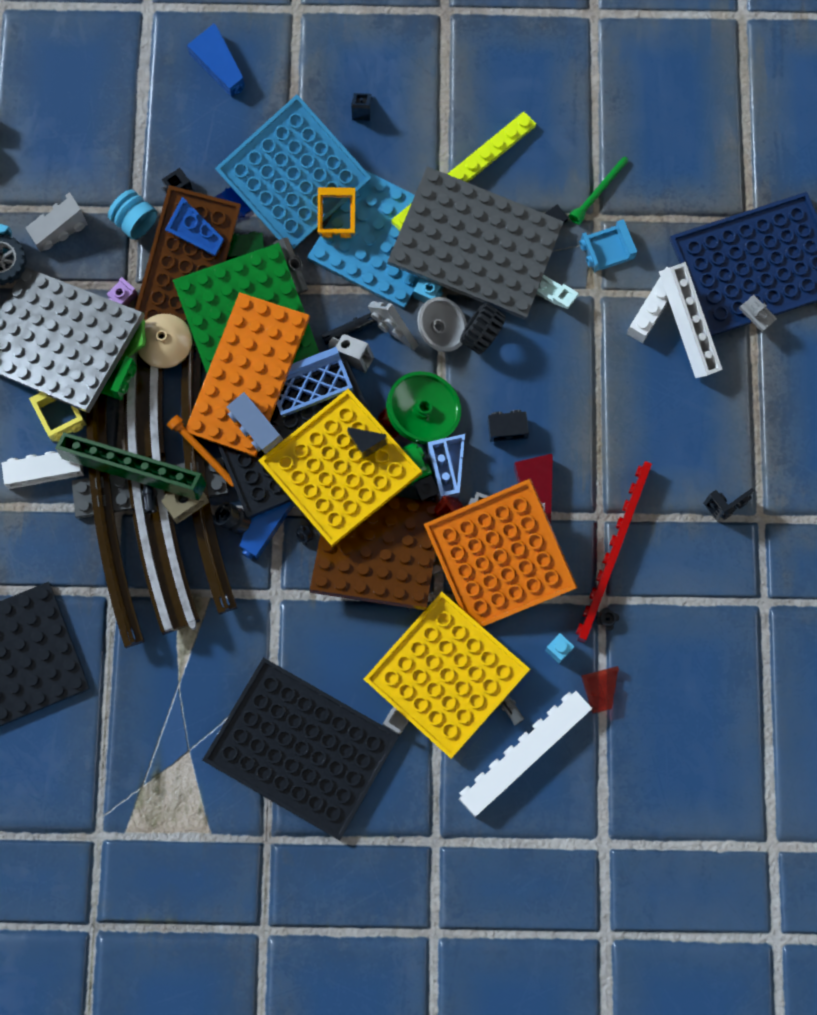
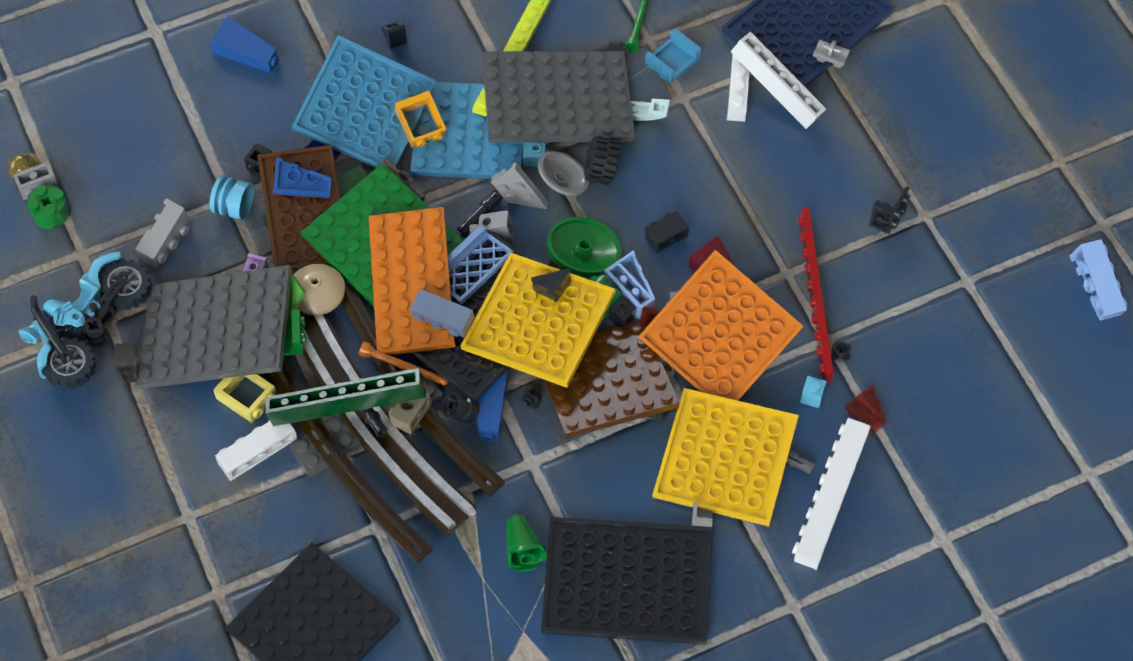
camera: 25 degrees left, 15 degrees down
none -> green cone [506,514,547,572]

